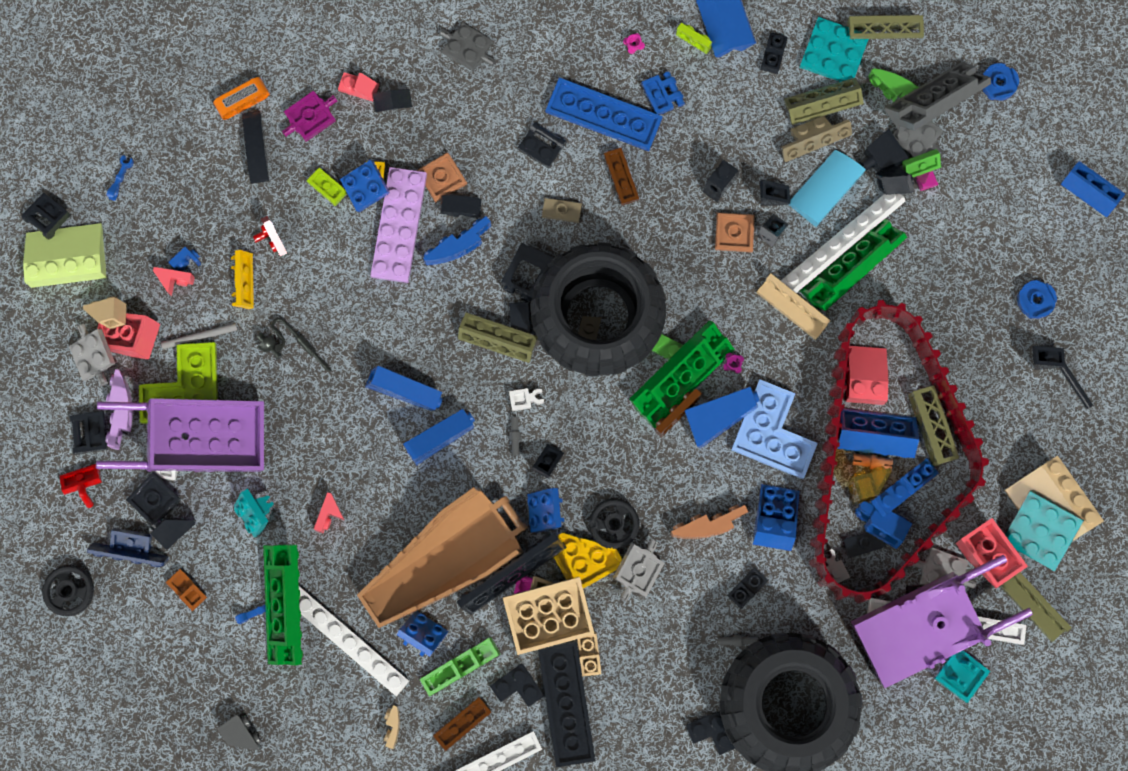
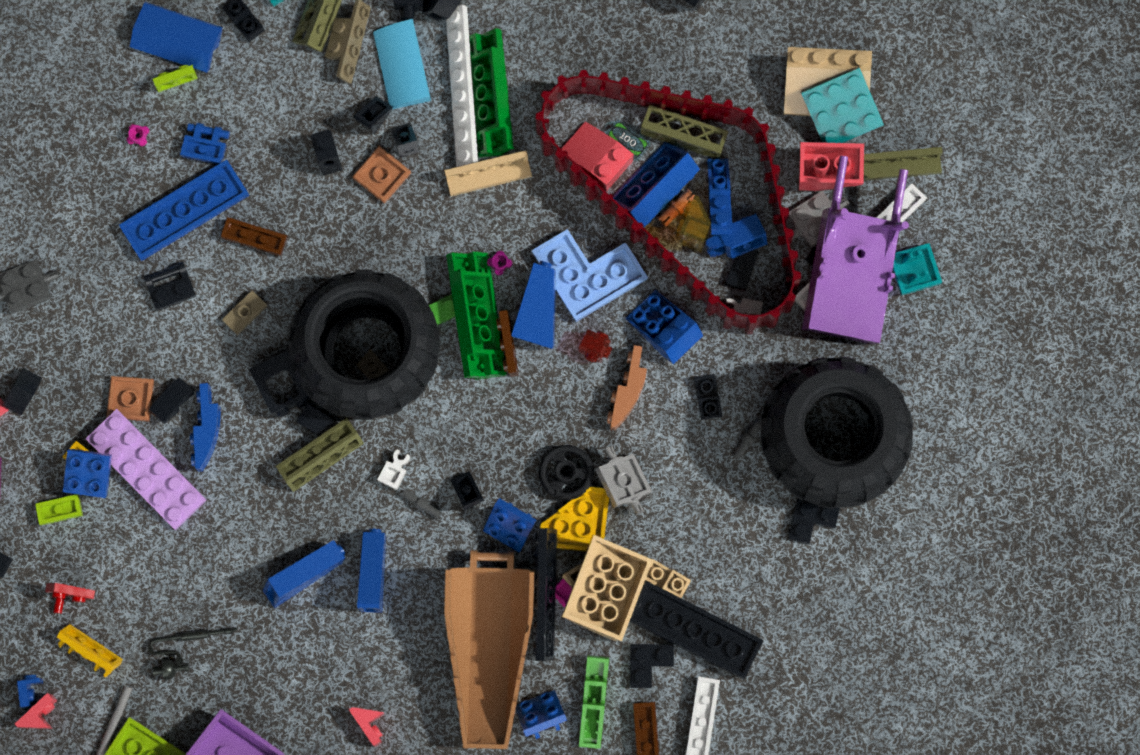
camera: 50 degrees left, 0 degrees up
none -> clear red brick [579,329,613,363]
none -> tile [606,119,651,161]

